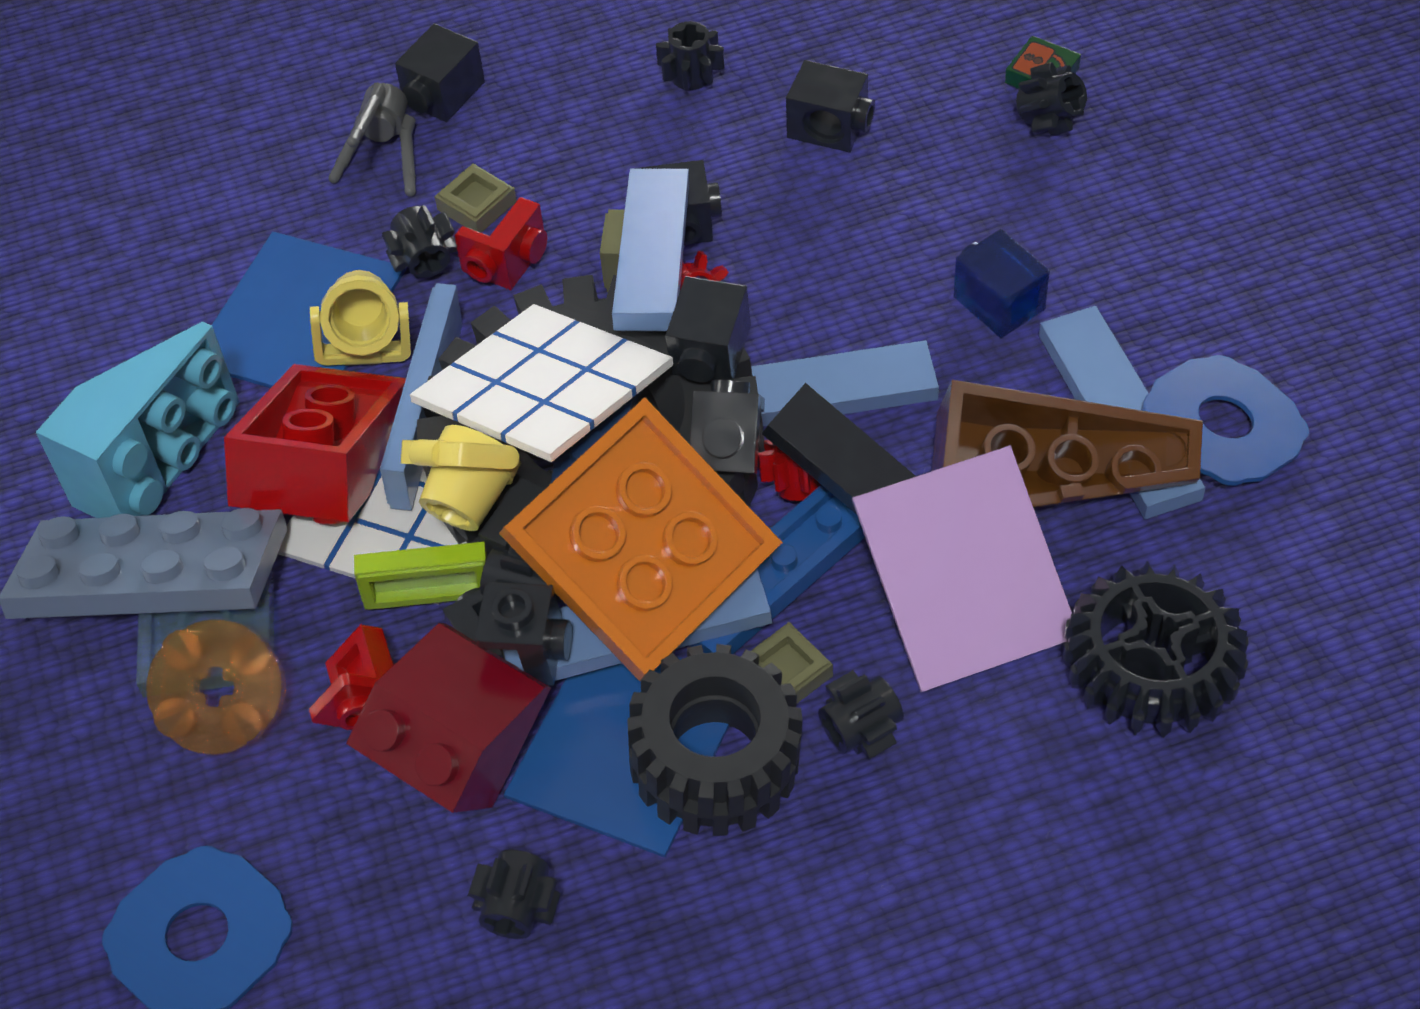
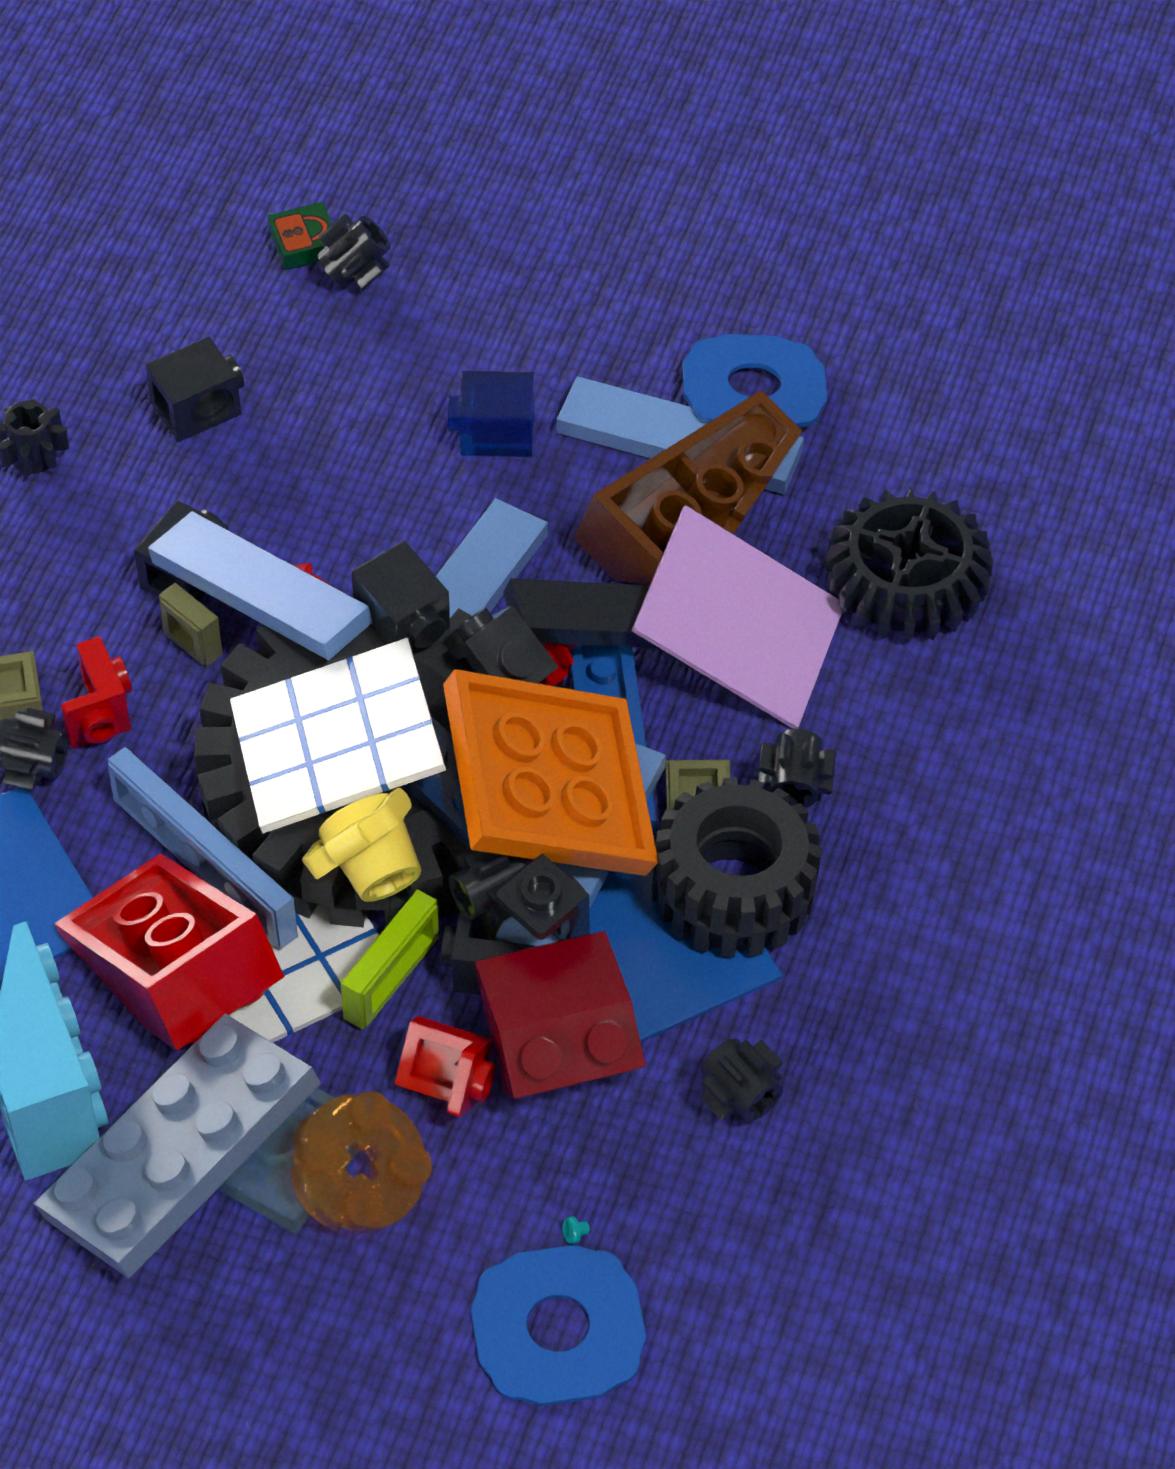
camera: 55 degrees left, 0 degrees up
light yellow piece [310,270,411,366] -> none
none -> teal piece [562,1216,590,1244]

